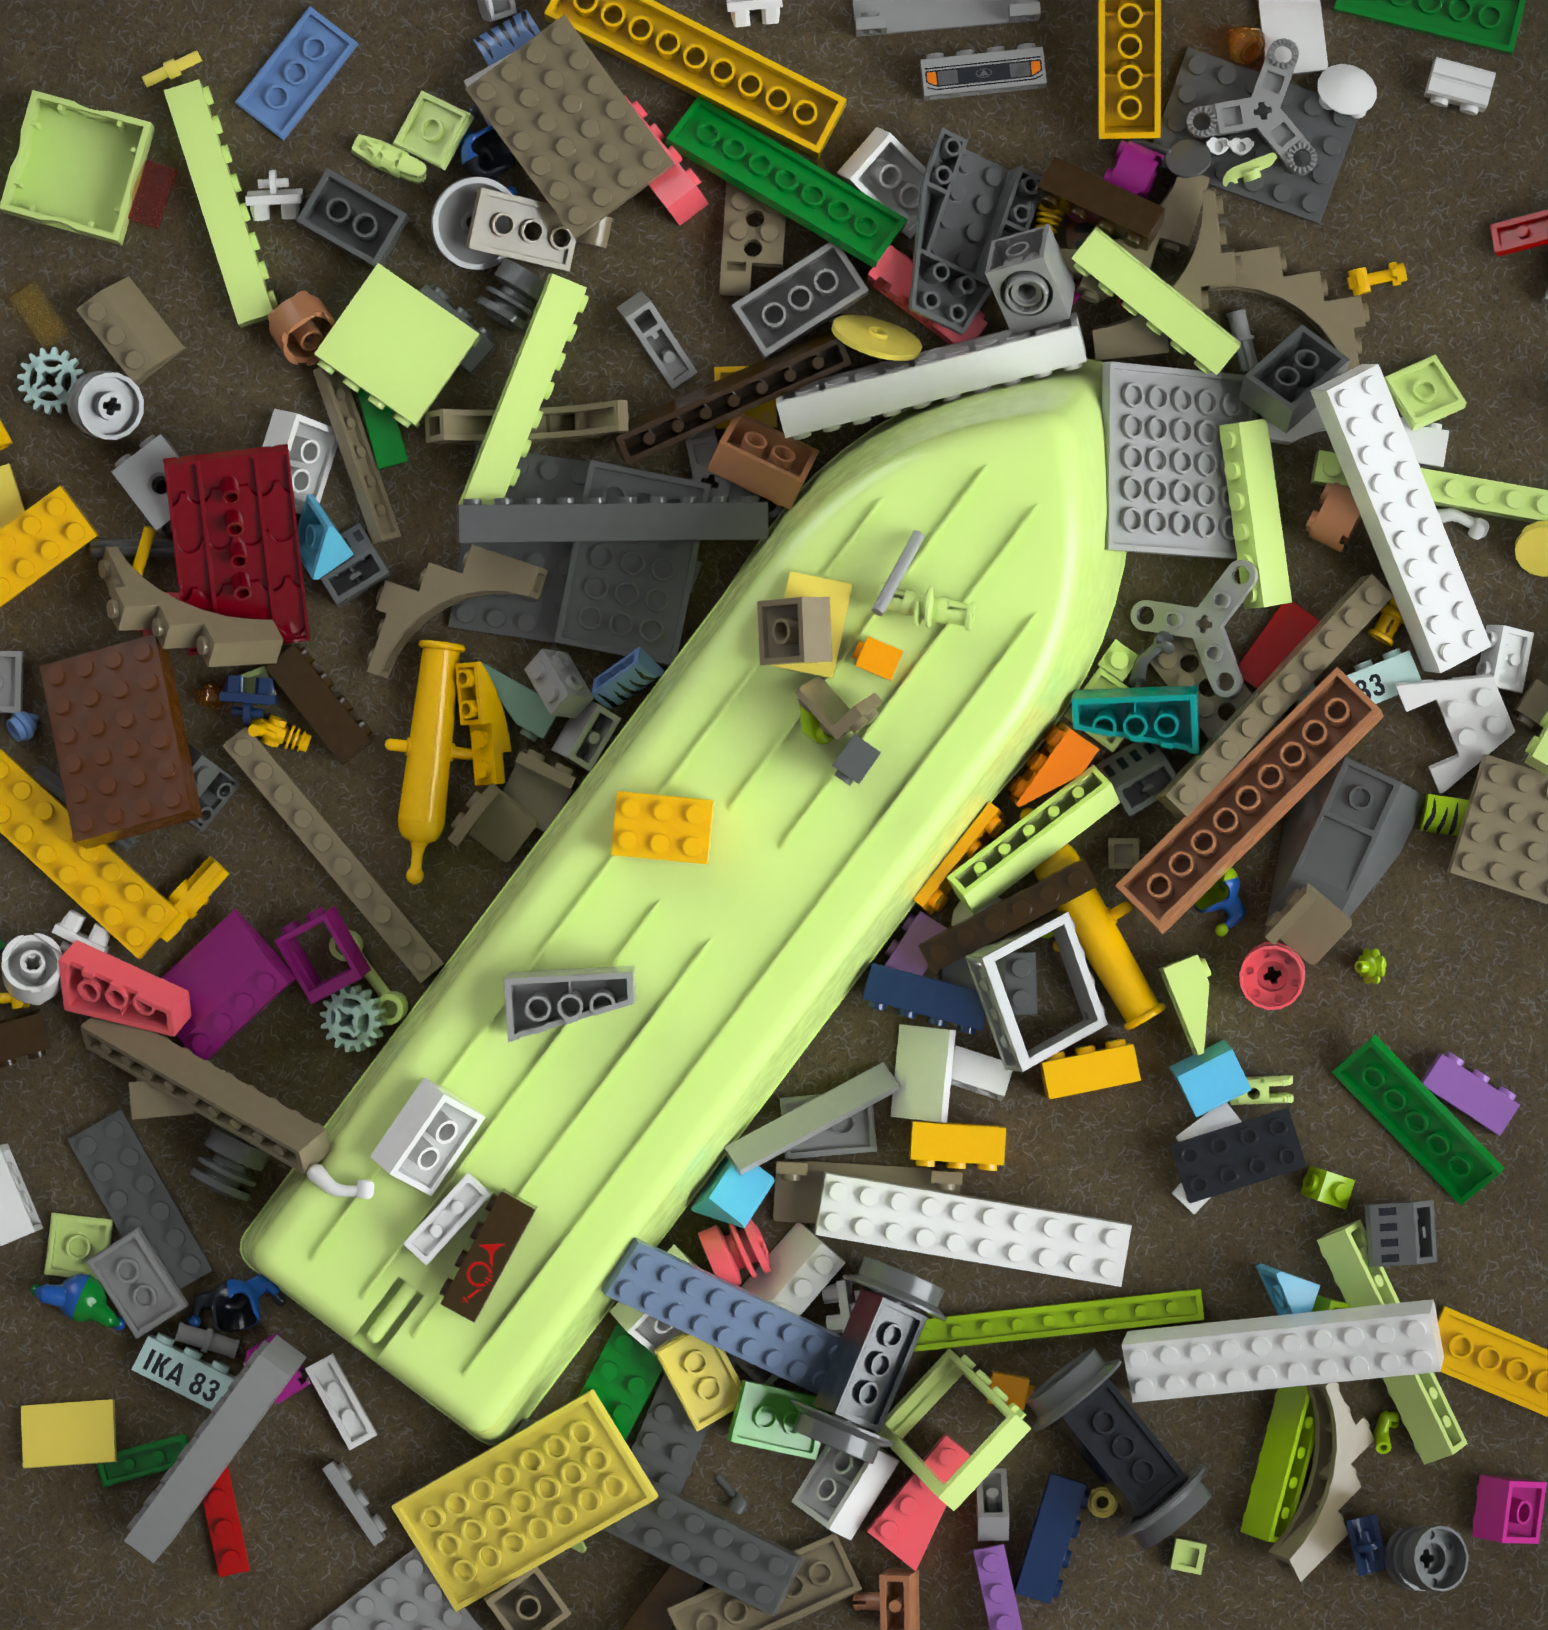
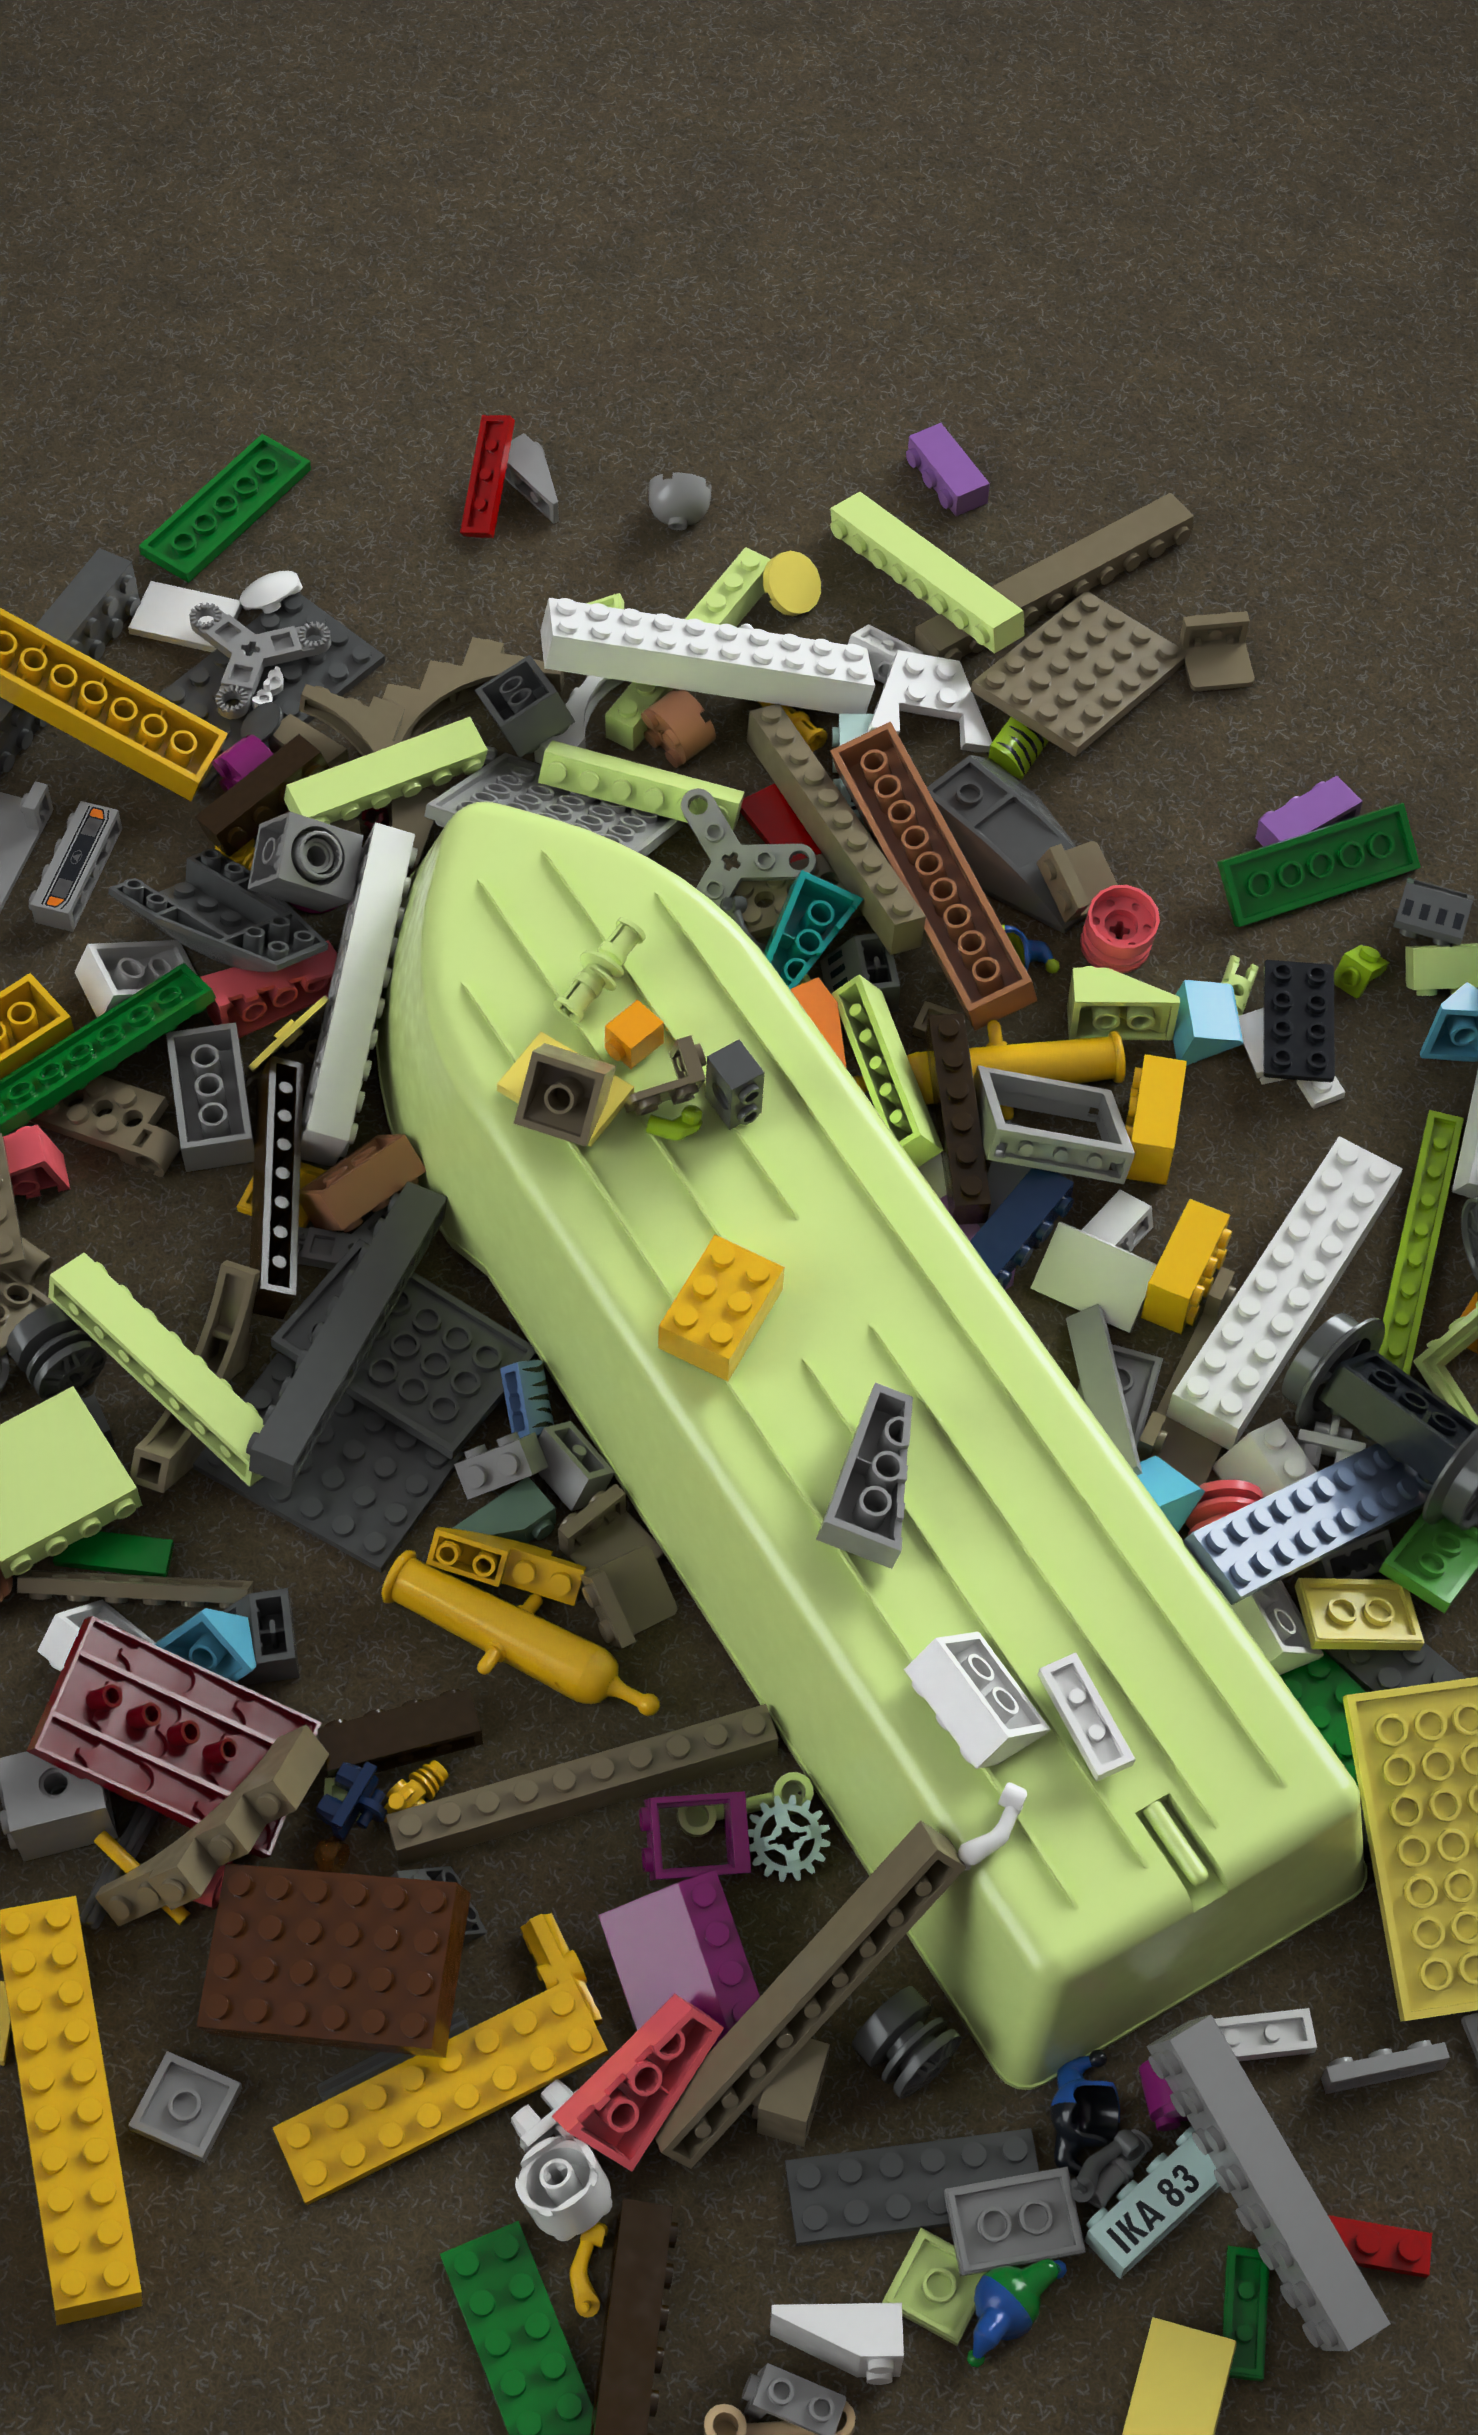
camera: 70 degrees left, 30 degrees down
medium blue plate [6,711,39,742] -> none
dark tan arch [367,544,548,678] -> none
dark brown brick [439,1189,537,1322] -> none
light grey slope [617,291,698,390] -> none
light grey bar [871,530,925,616] -> none
yellowish green piece [1222,152,1277,187] -> none
clear orange cone [1225,25,1265,66] -> none
yellow bar [1347,262,1407,296] -> none
lime plant [1354,949,1387,984] -> none
white brick [1424,57,1496,115] -> none
none -> dark grey piece [1070,2129,1145,2203]

